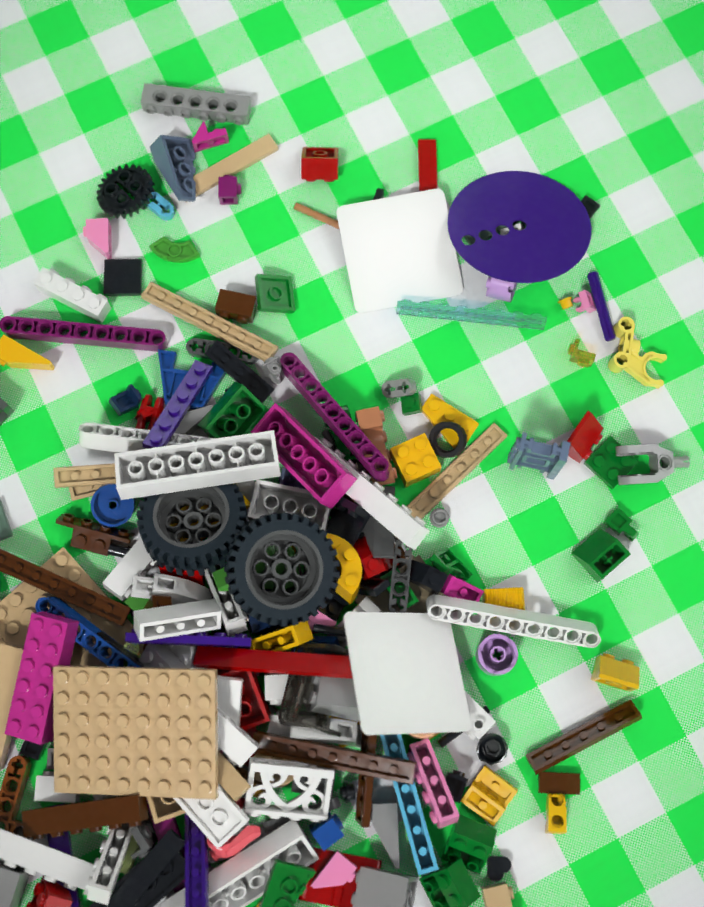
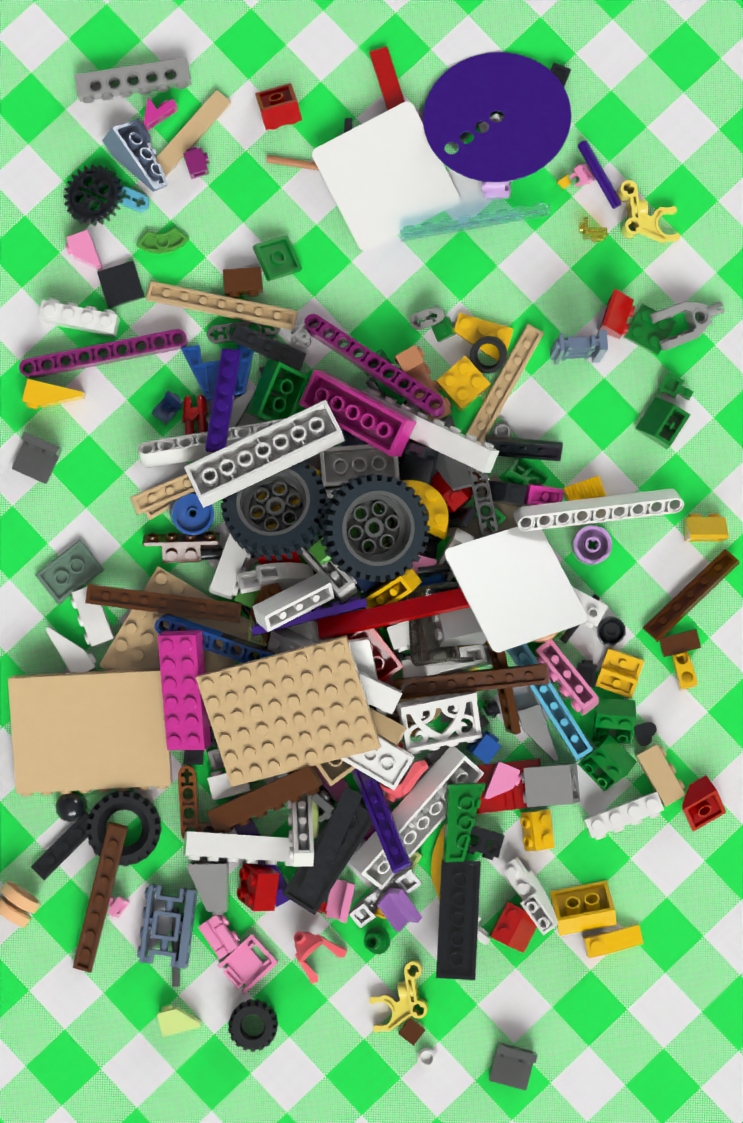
camera: 15 degrees left, 10 degrees up
none -> black tile [486,436,563,461]

